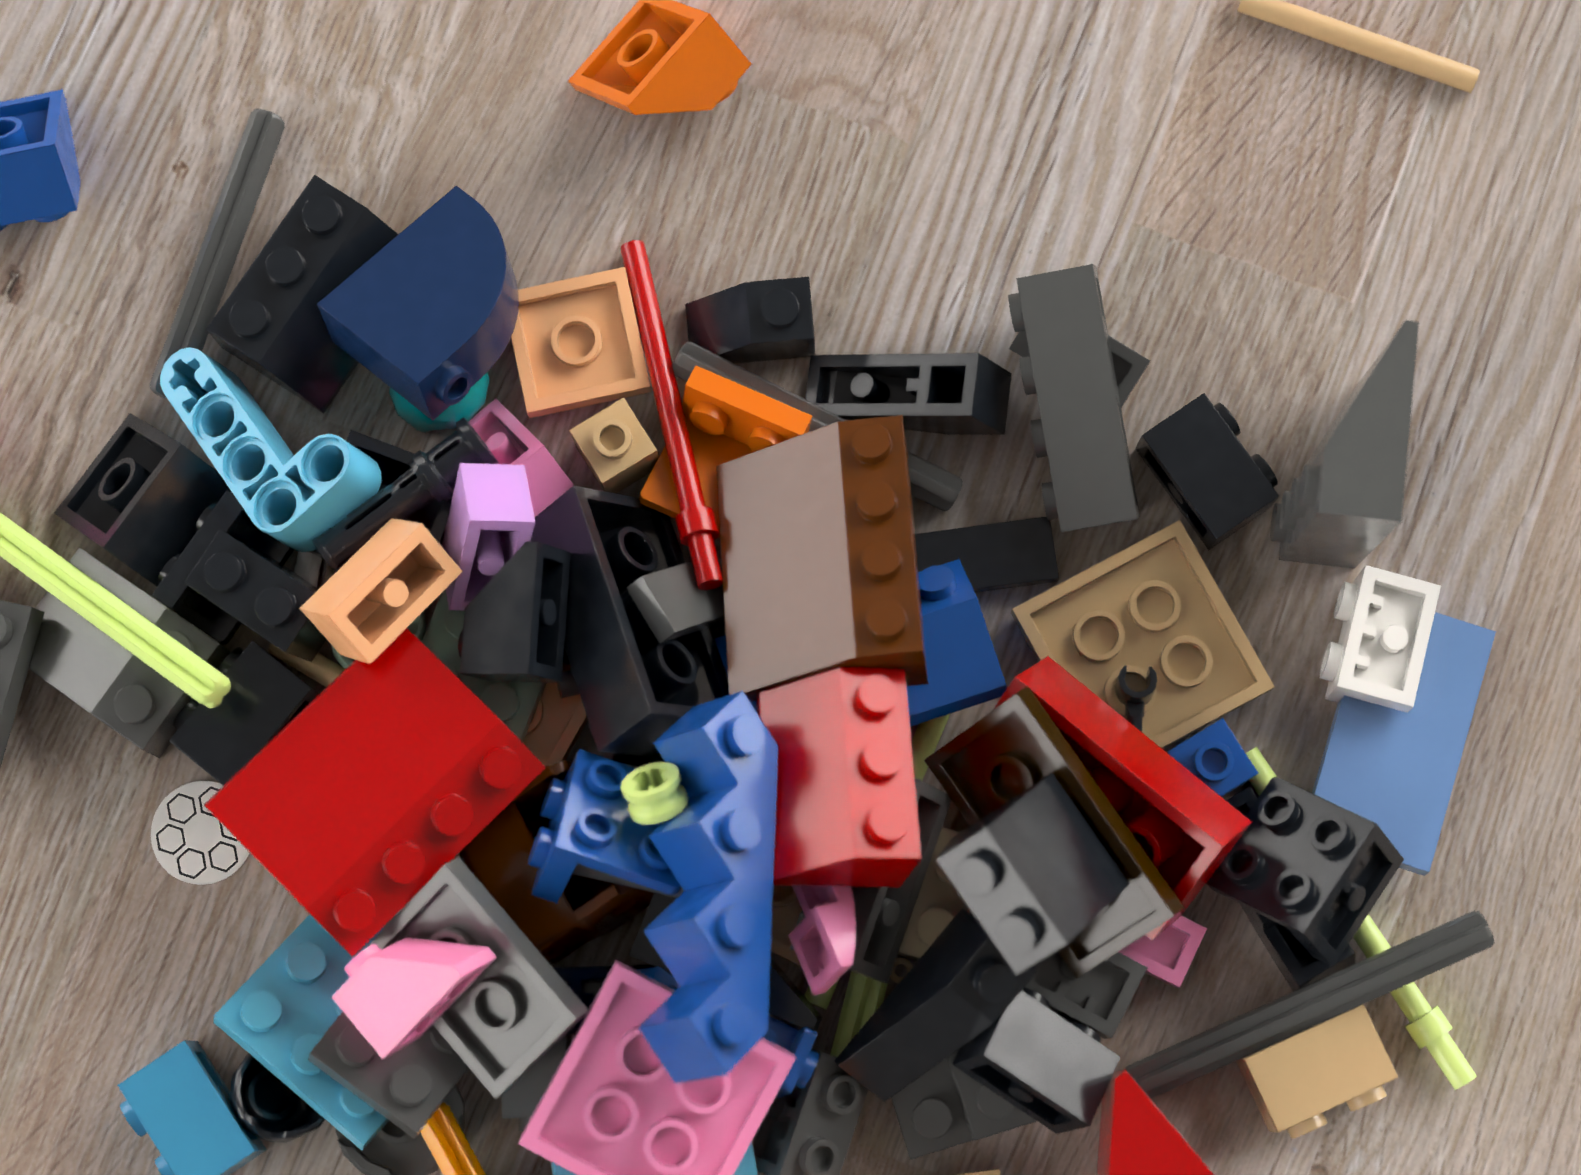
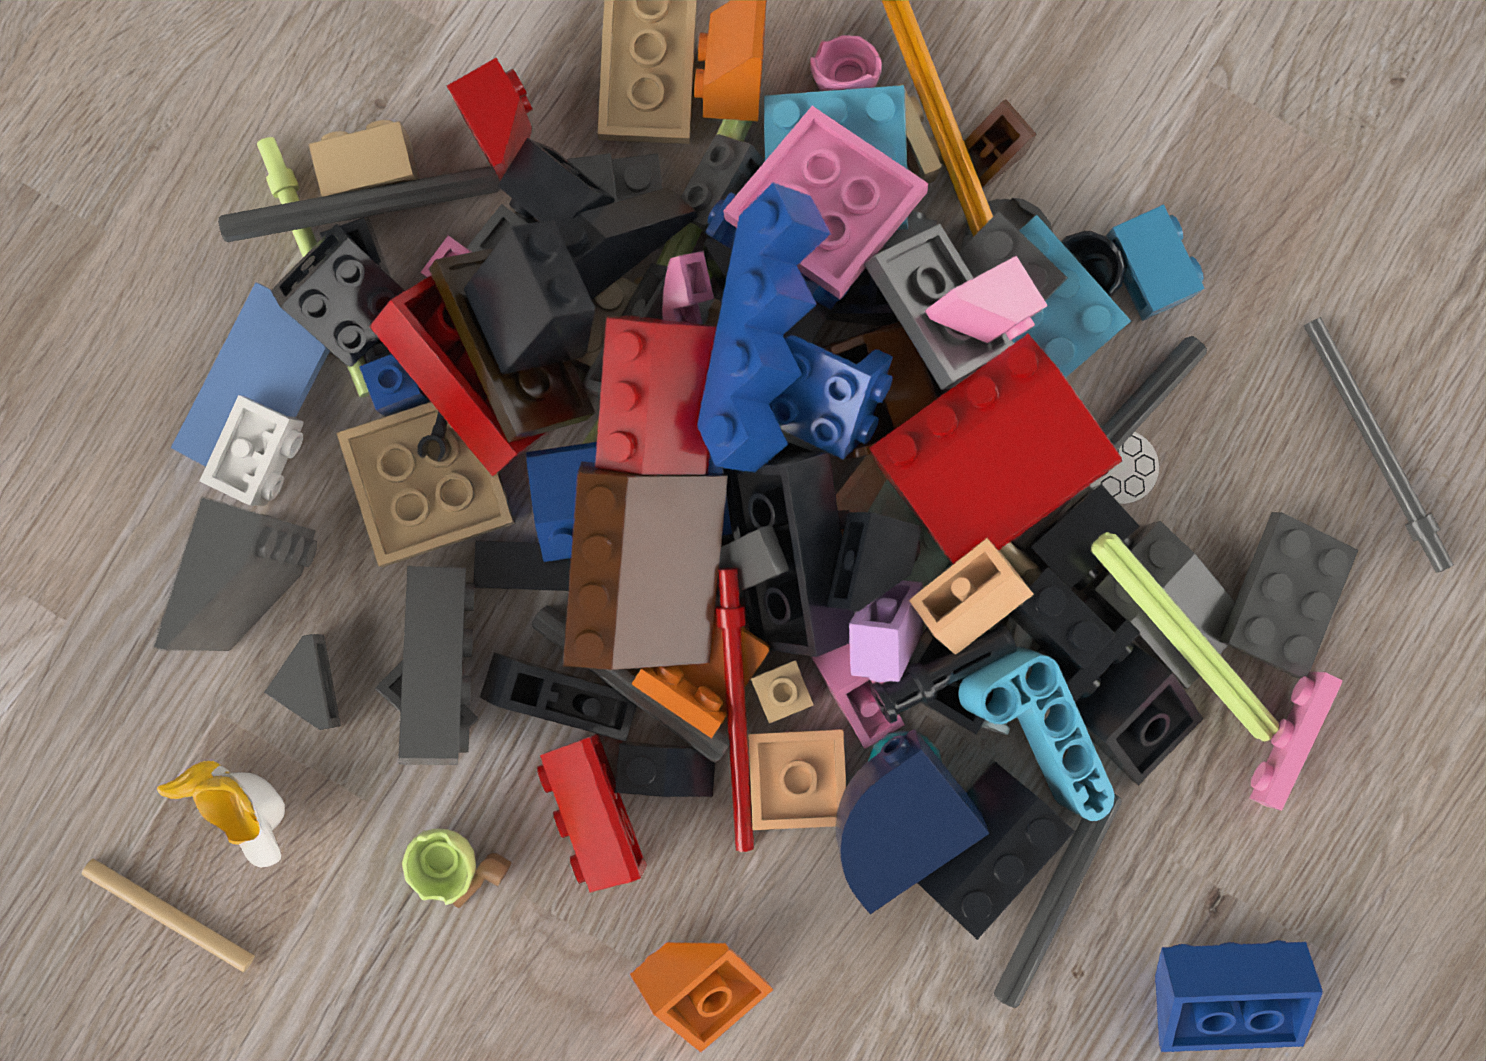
camera: 175 degrees left, 5 degrees up
yellowish green bush [621,762,688,825] -> none
black brick [1135,393,1279,550] -> none
none -> hair [157,761,285,867]
none -> dark grey slope [264,634,341,730]
none -> yellowish green hair [402,829,476,905]
none -> medium nougat hand [453,853,512,908]
none -> slope [537,733,647,893]
none -> dark grey axle [1010,336,1207,550]

